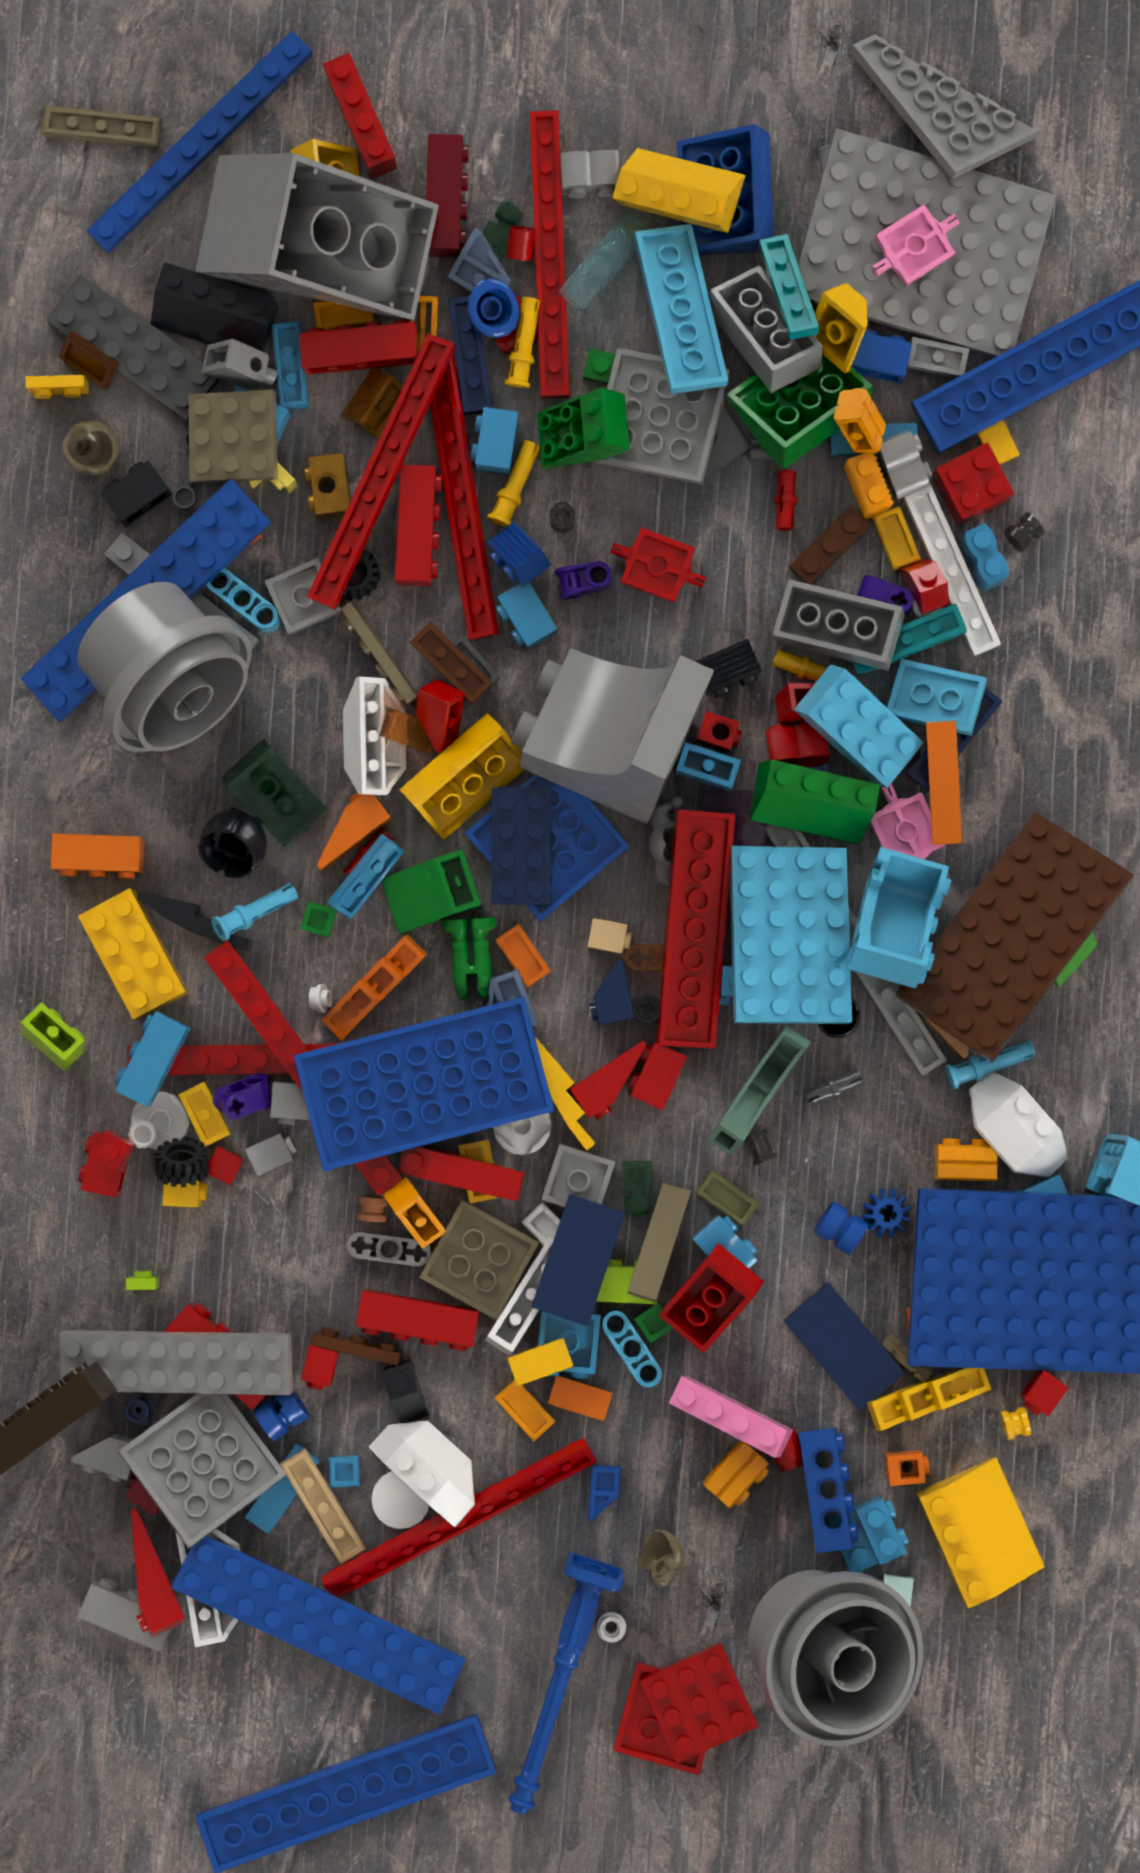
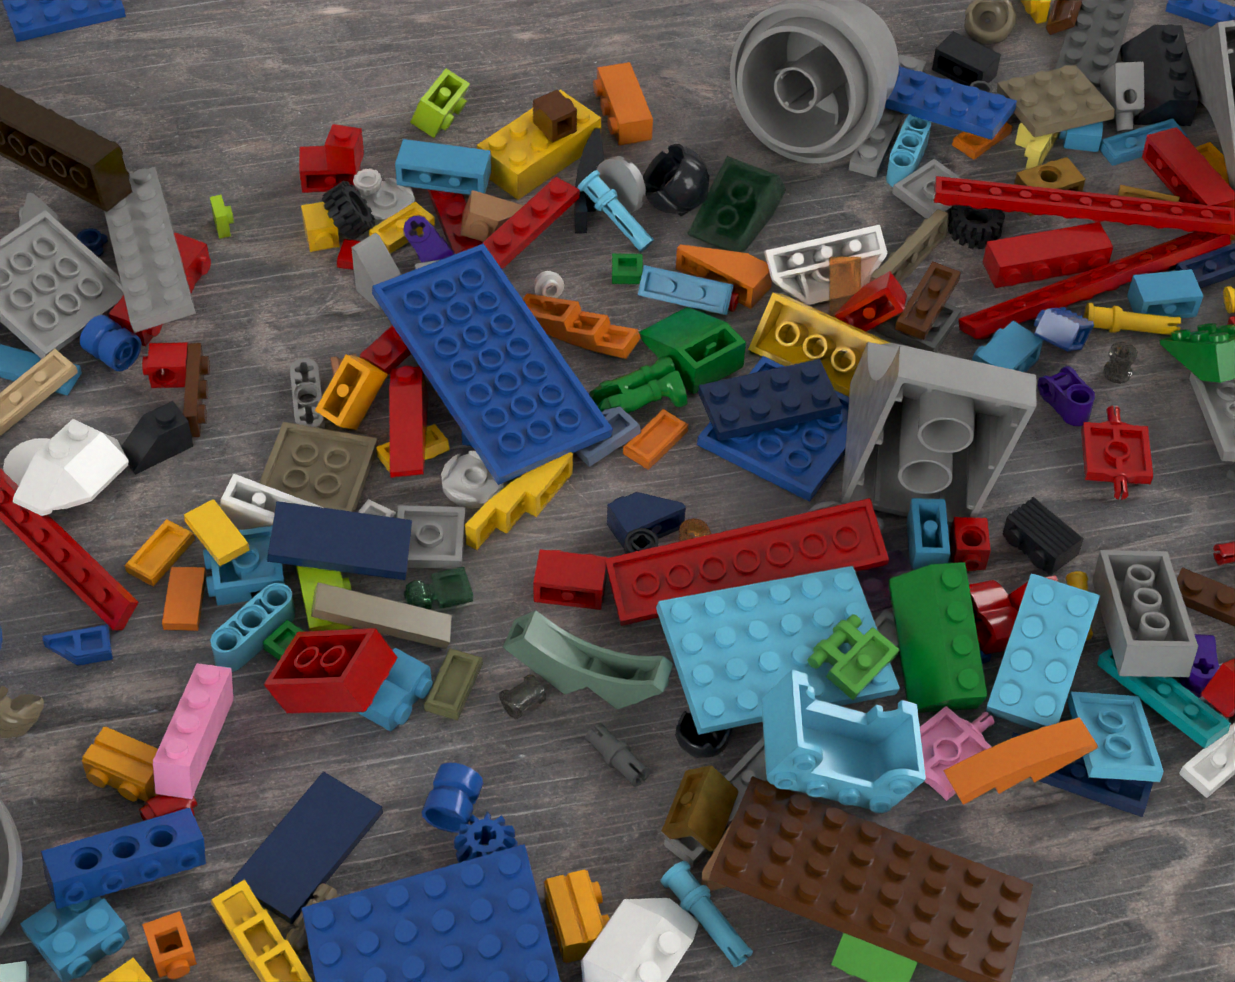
camera: 70 degrees right, 35 degrees down
dark azure tile [329,1455,360,1488] -> none
red brick [356,1289,480,1351] -> none
red slope [570,1040,646,1120] -> none
tan brick [587,918,632,955] -> none
none -> medium nougat slope [461,190,524,242]
none -> reddish brown brick [533,89,577,143]
none -> light grey tile [597,156,646,214]
none -> pearl gold panel [661,765,738,851]
none -> bright green plate [807,614,900,700]

